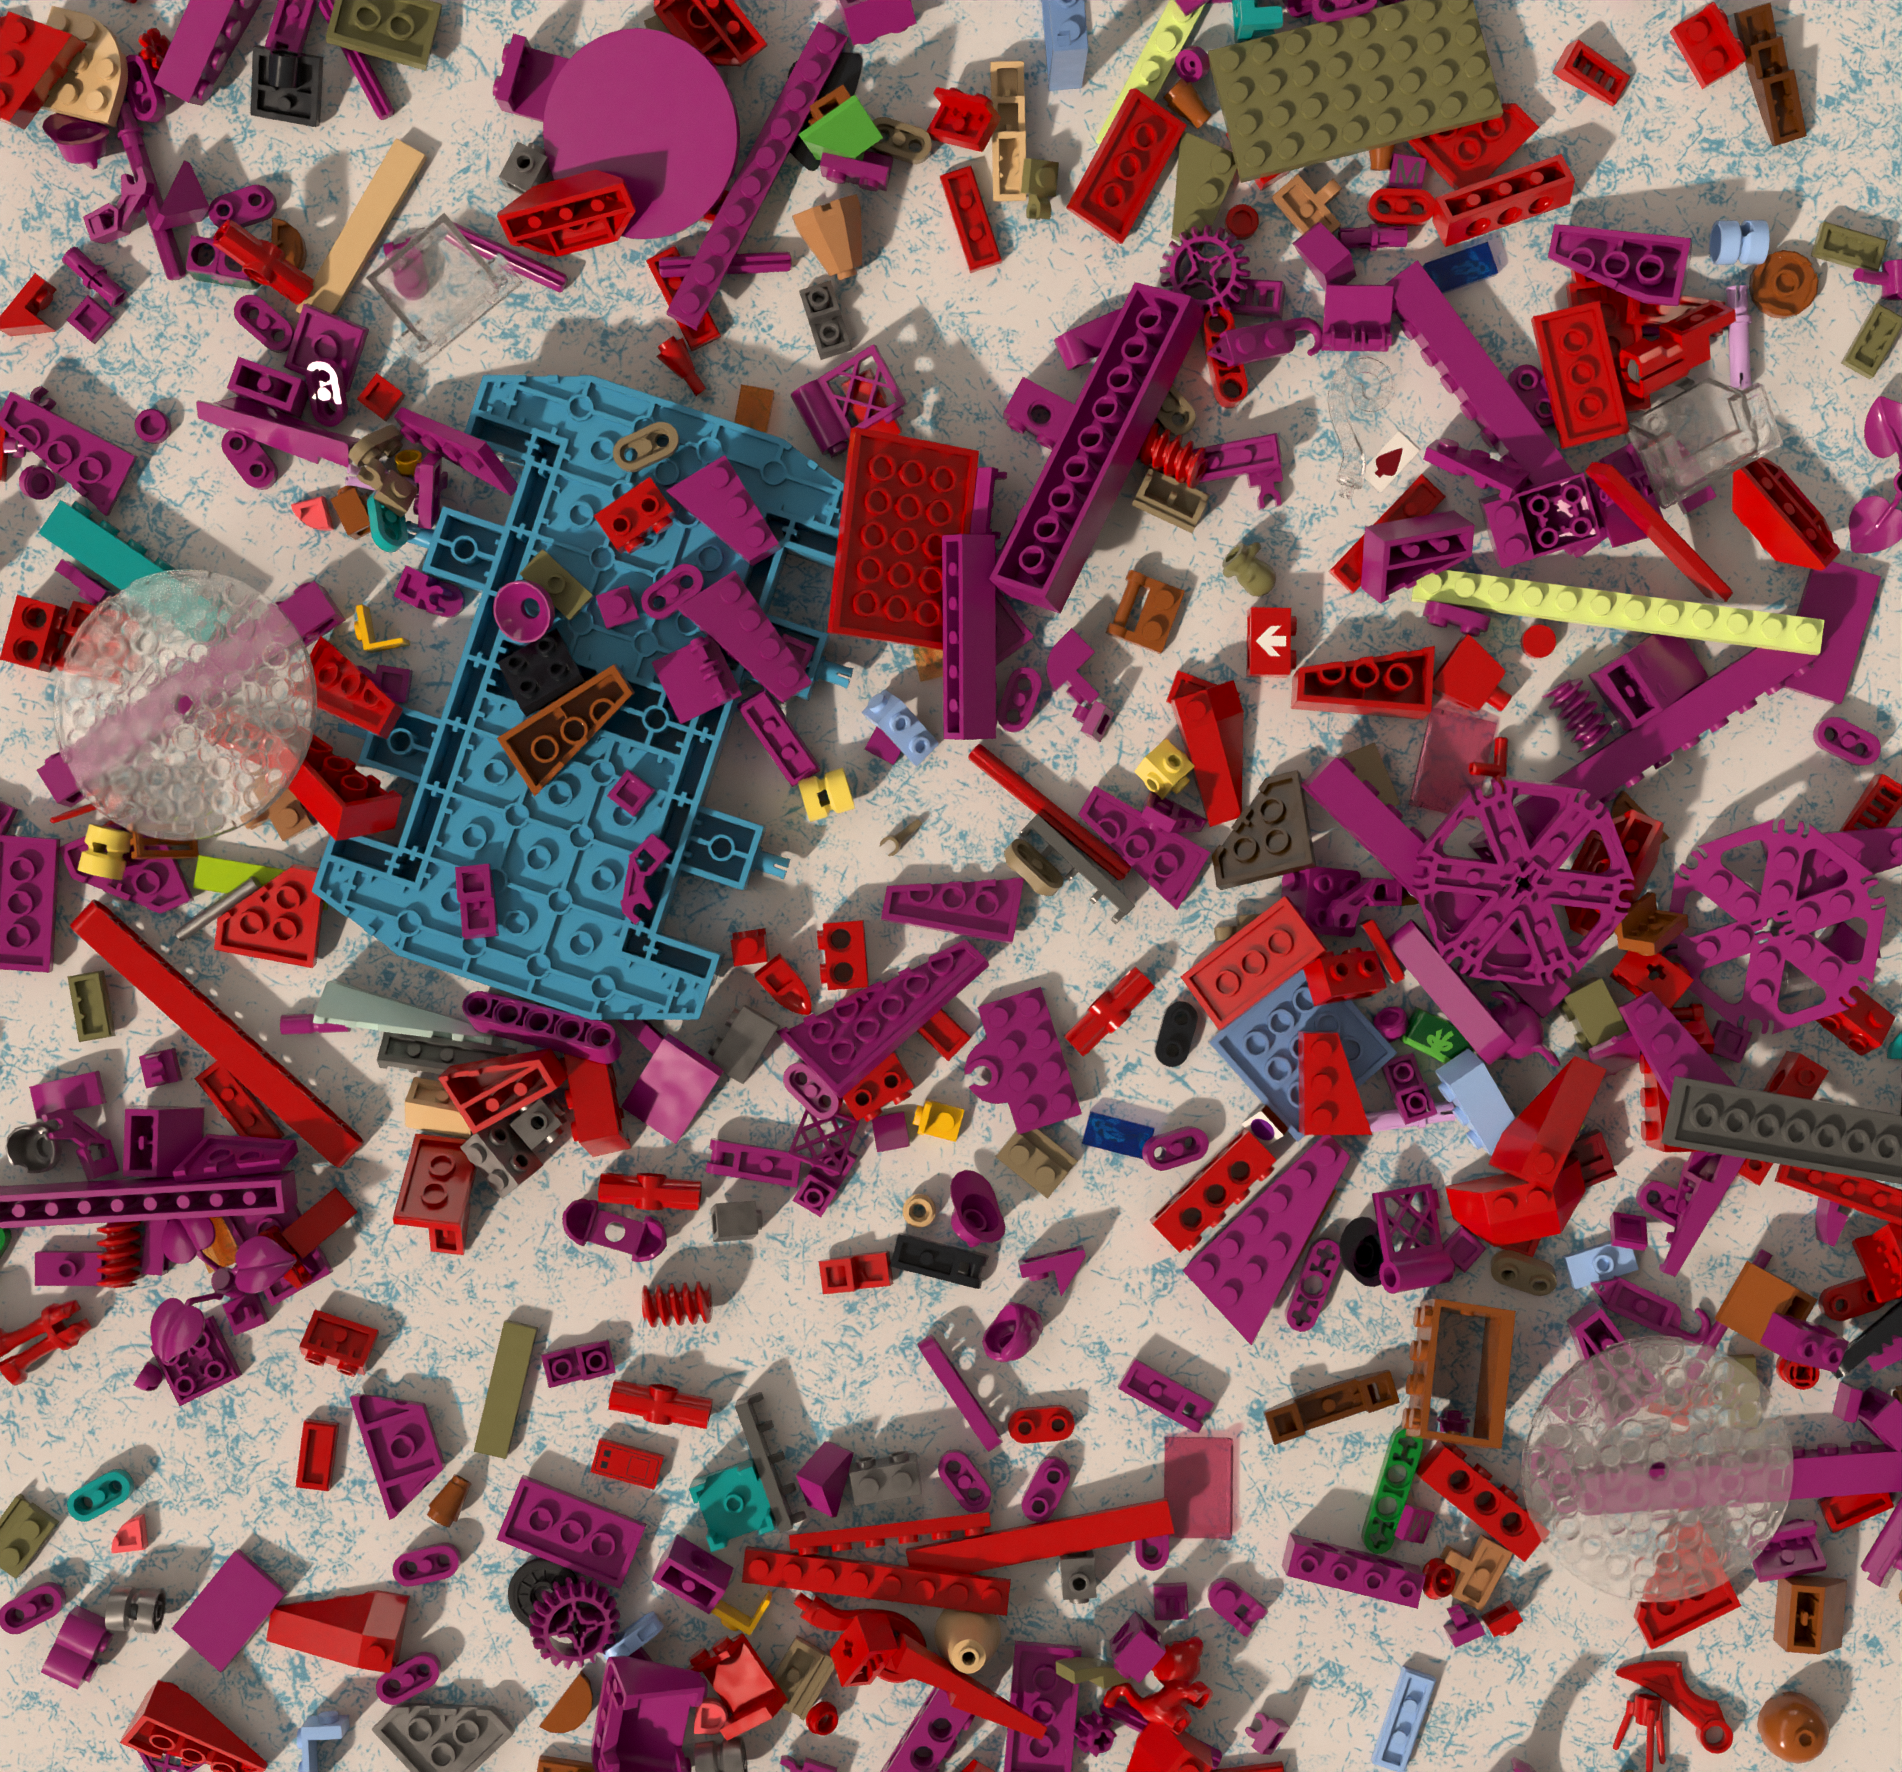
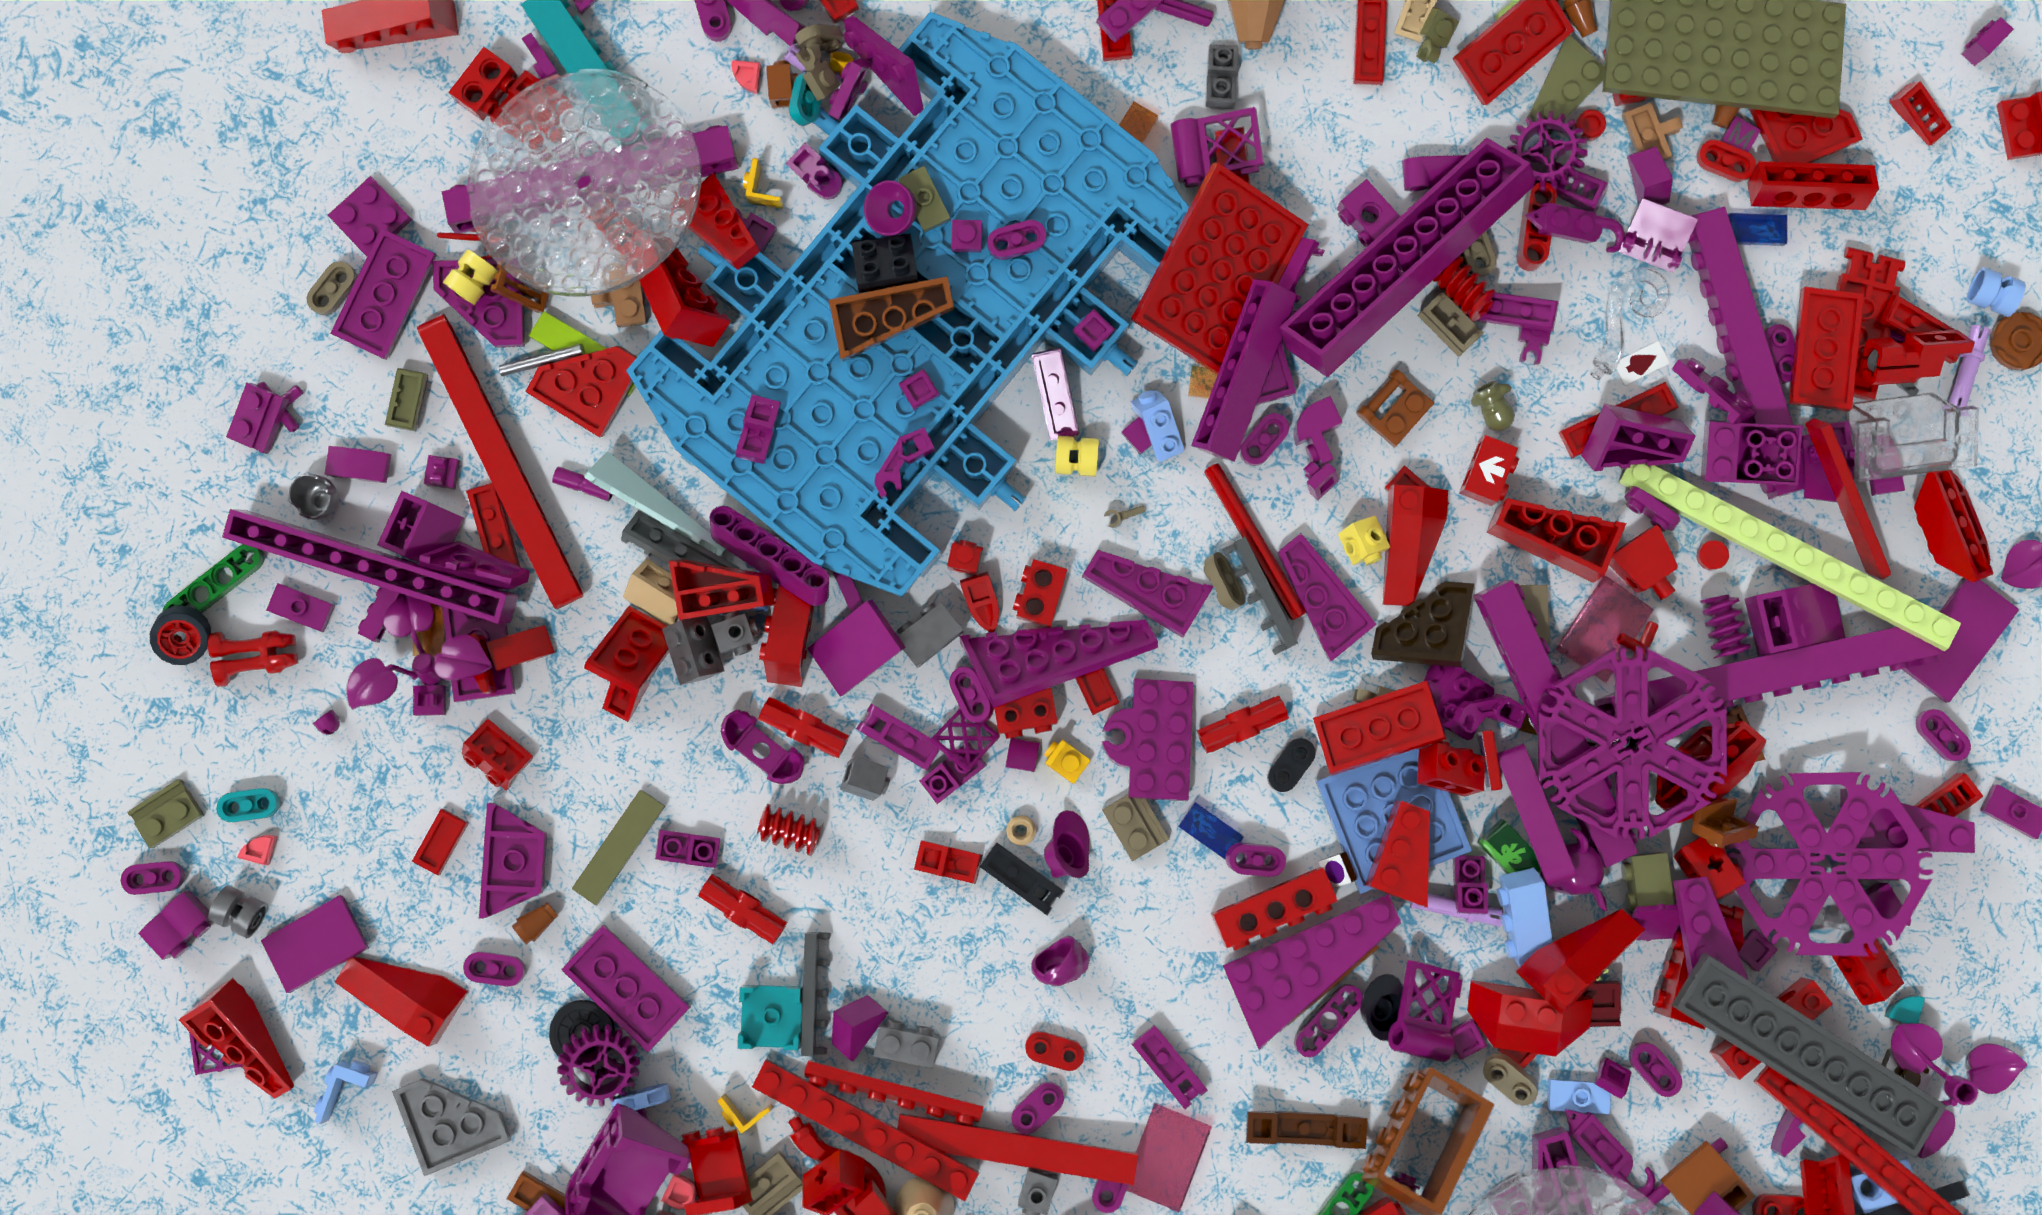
camera: 20 degrees right, 5 degrees down
magenta piece [41,1108,119,1181] -> none
red piece [96,1221,141,1288] -> none
magenta tile [150,1315,242,1406] -> none
magenta plate [376,1652,441,1705] -> none
dark orange tile [539,1671,593,1733] -> none
red tile [590,1438,665,1490] -> none
red brick [594,477,677,554] -> none
dark tan plate [613,422,680,472] -> none
magenta hinge [651,636,742,724] -> none
magenta brick [652,1534,734,1614] -> none
red cone [656,336,707,396] -> none
magenta wedge [666,455,781,566] -> none
magenta wing [678,570,812,703] -> none
magenta beam [917,1334,1003,1452] -> none
magenta plate [938,1449,991,1513] -> none
magenta slope [1018,1245,1086,1296] -> none
magenta wing [1140,790,1207,833] -> none
magenta pin [1338,224,1408,251] -> none
magenta tile [1374,1006,1409,1043] -> none
magenta wedge [1548,224,1692,307] -> none
magenta wedge [1659,1152,1746,1277] -> none

